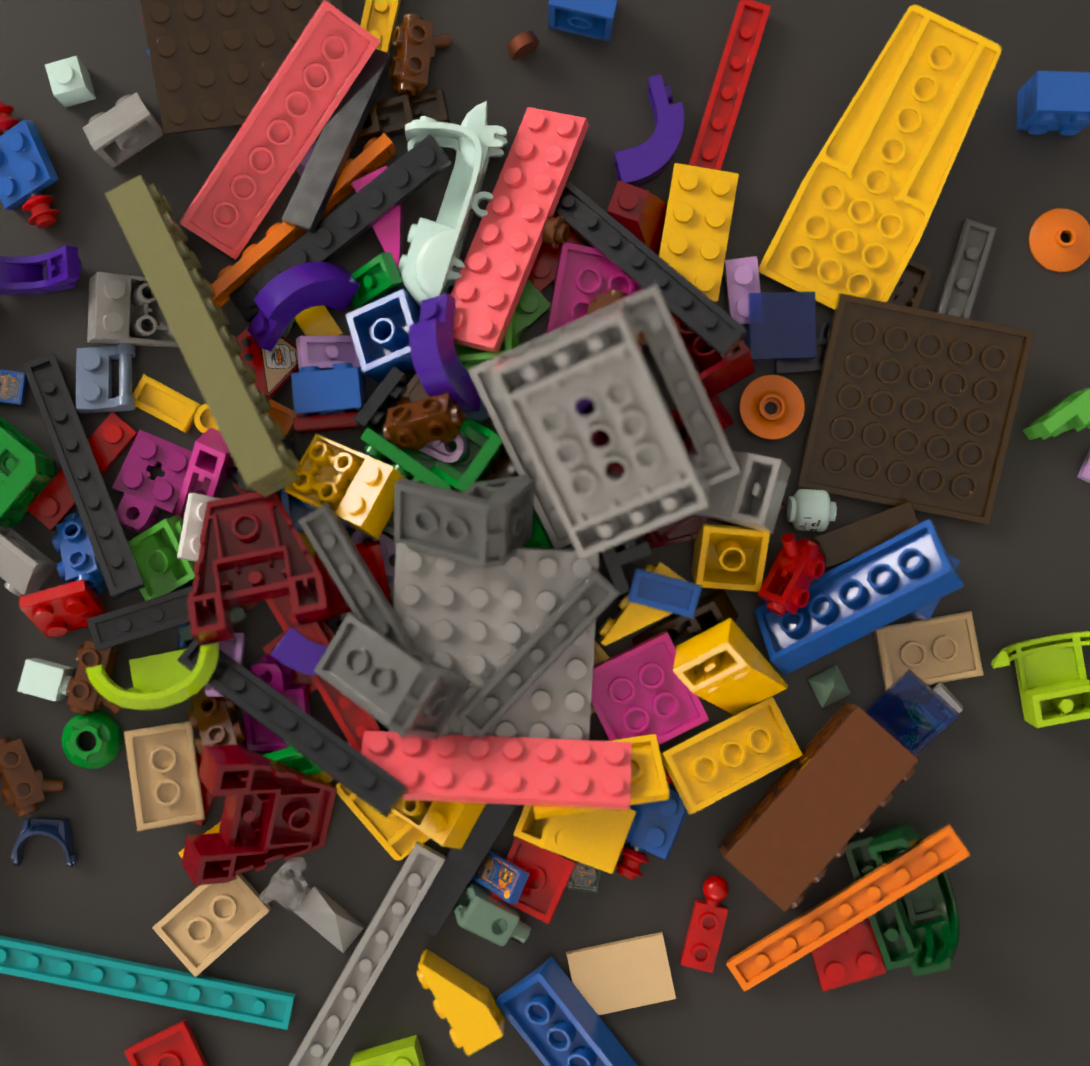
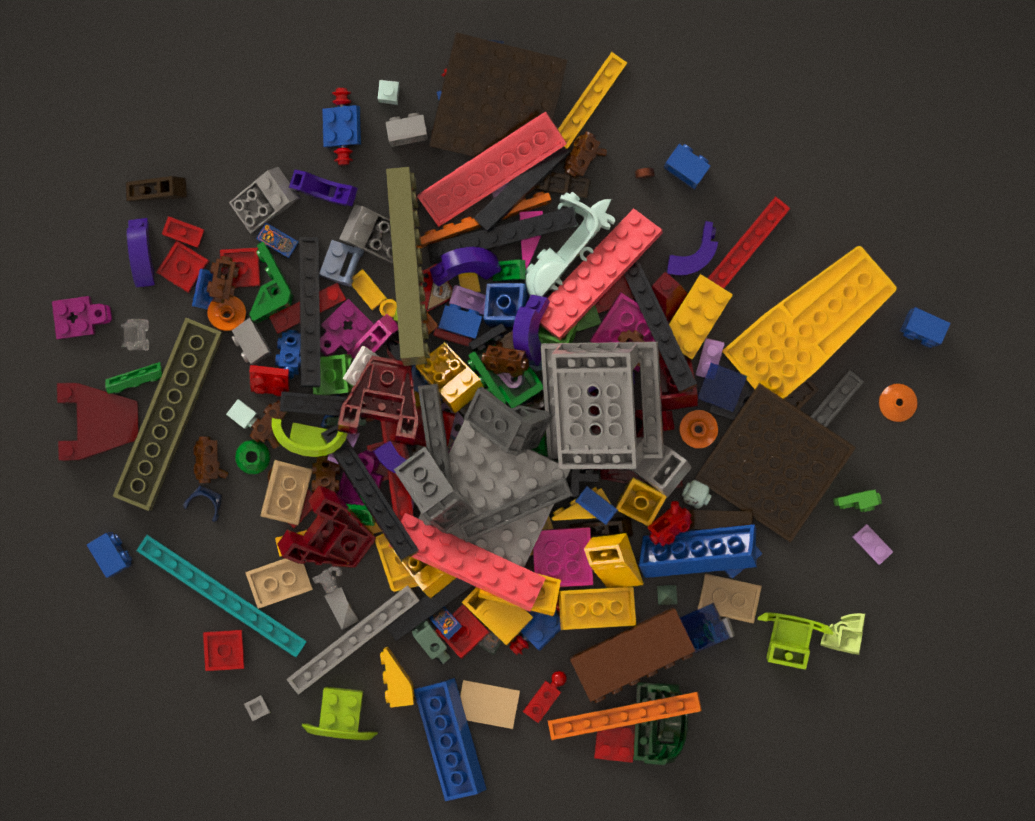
camera: 25 degrees right, 0 degrees up
reddish brown plate [543,216,570,249] -> none

